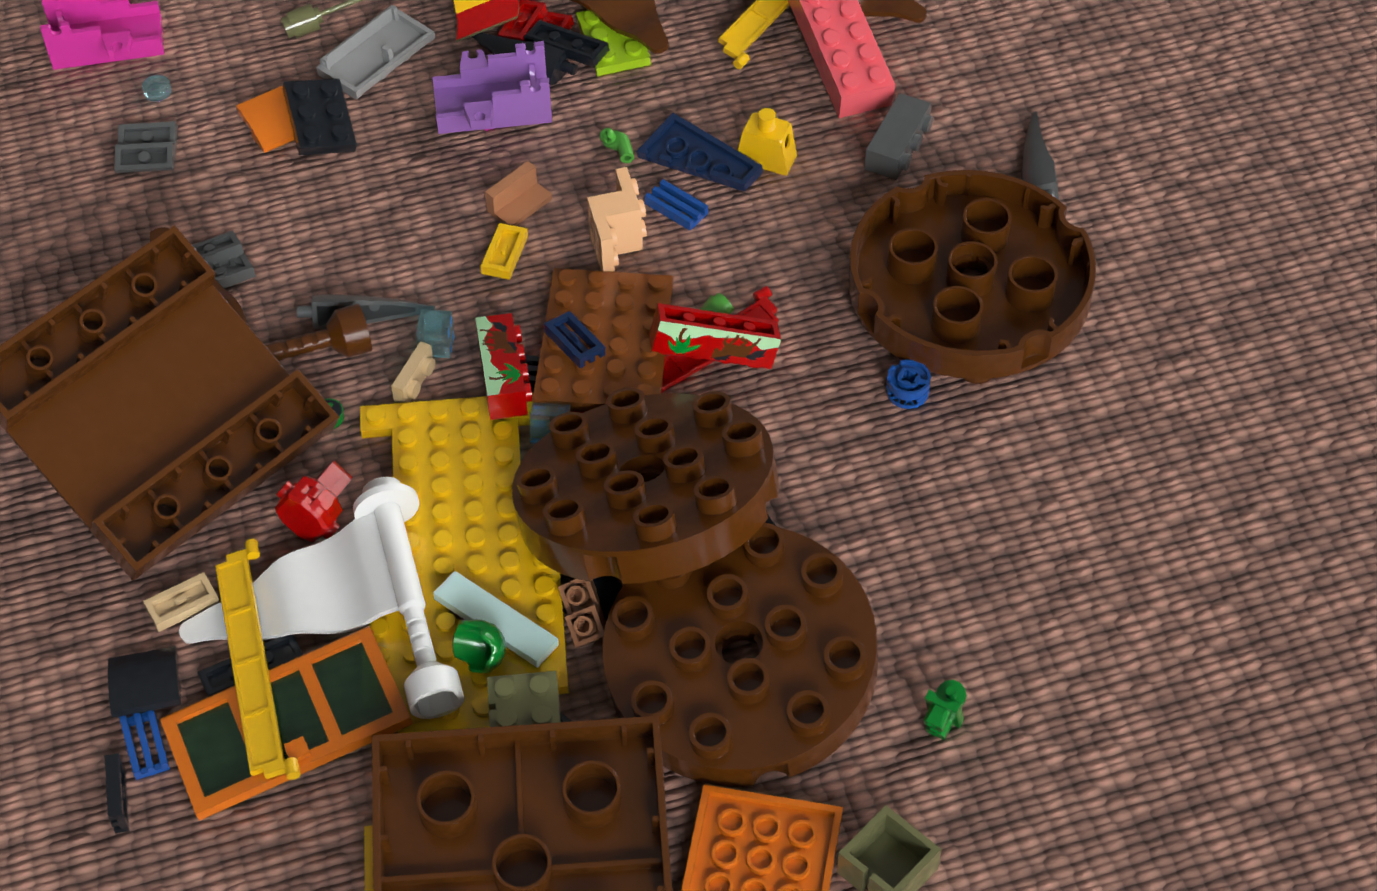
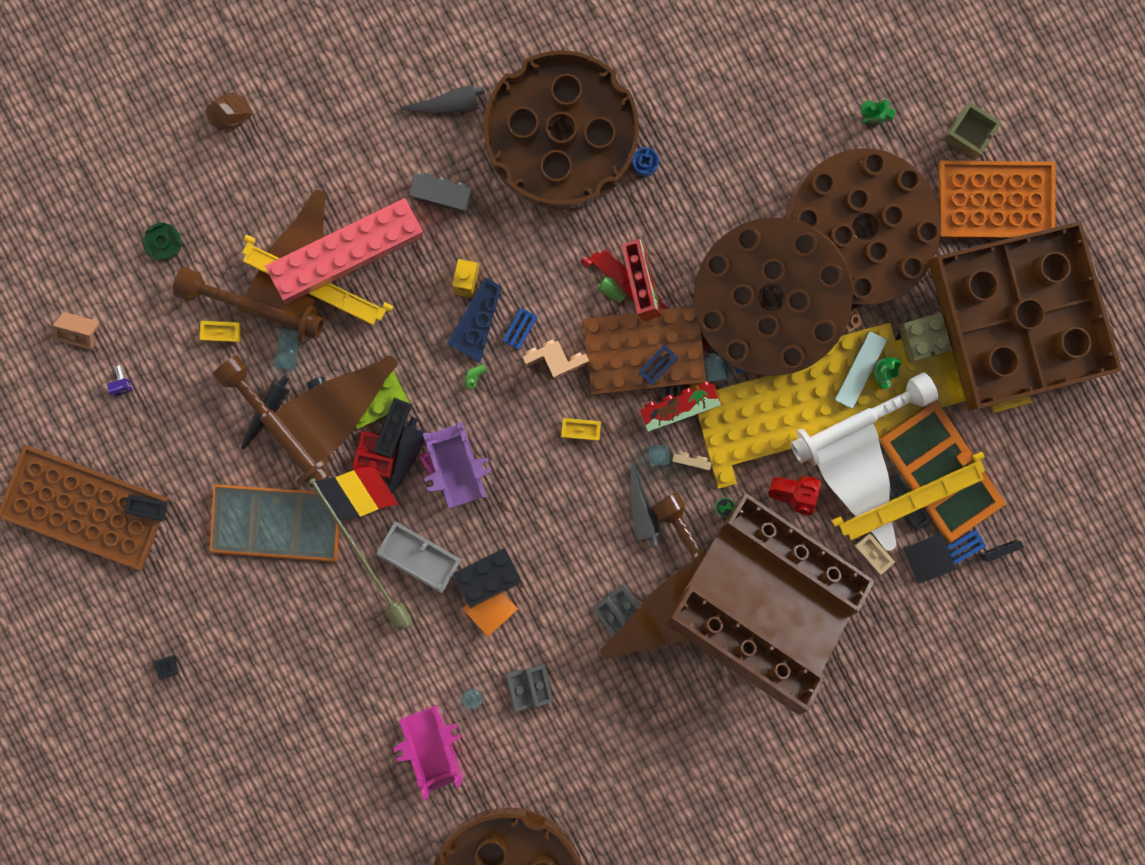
camera: 100 degrees left, 35 degrees up
nougat panel [485,161,552,226] -> none

